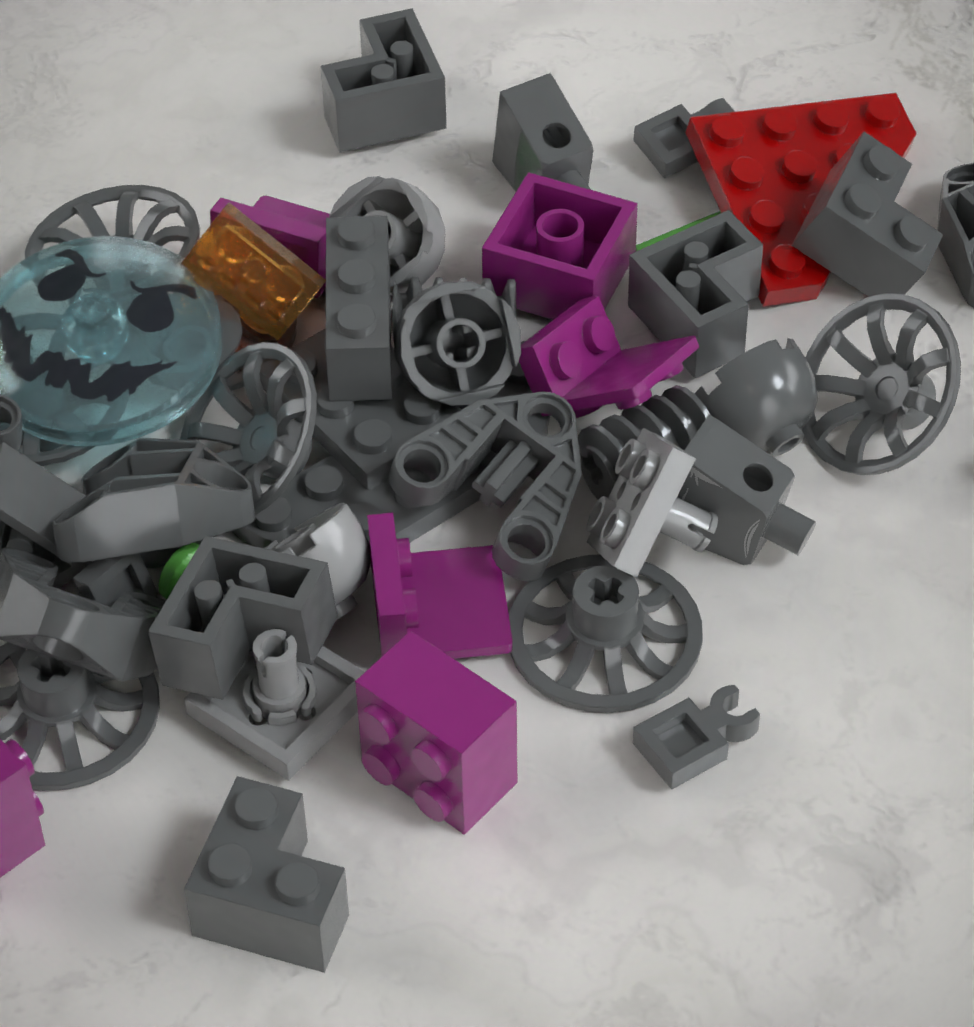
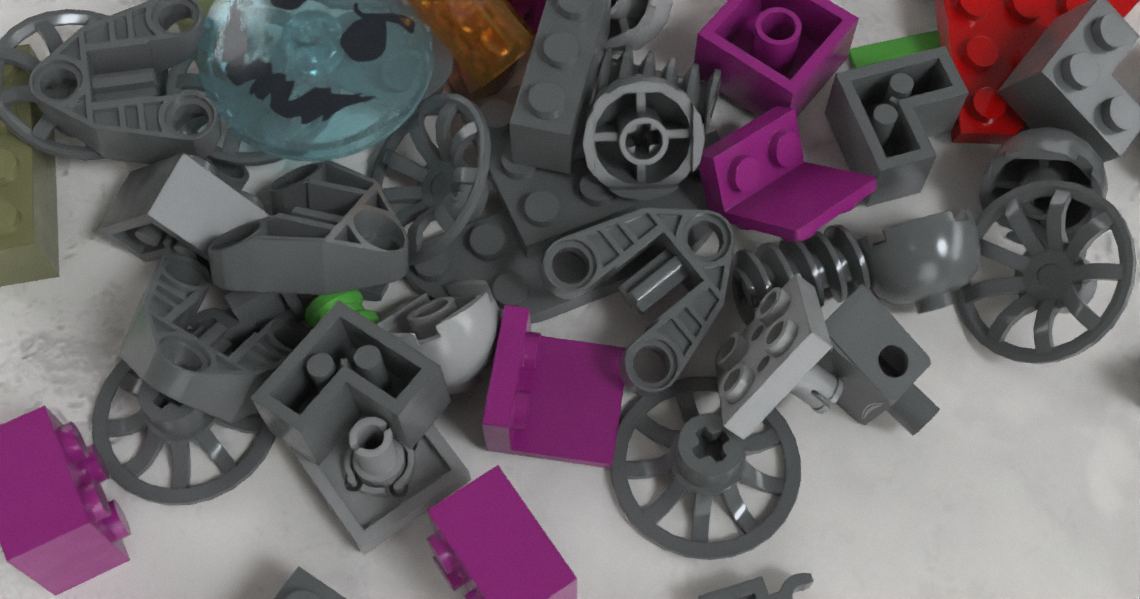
camera: 15 degrees right, 15 degrees up
none -> dark grey cylinder [978,127,1108,245]

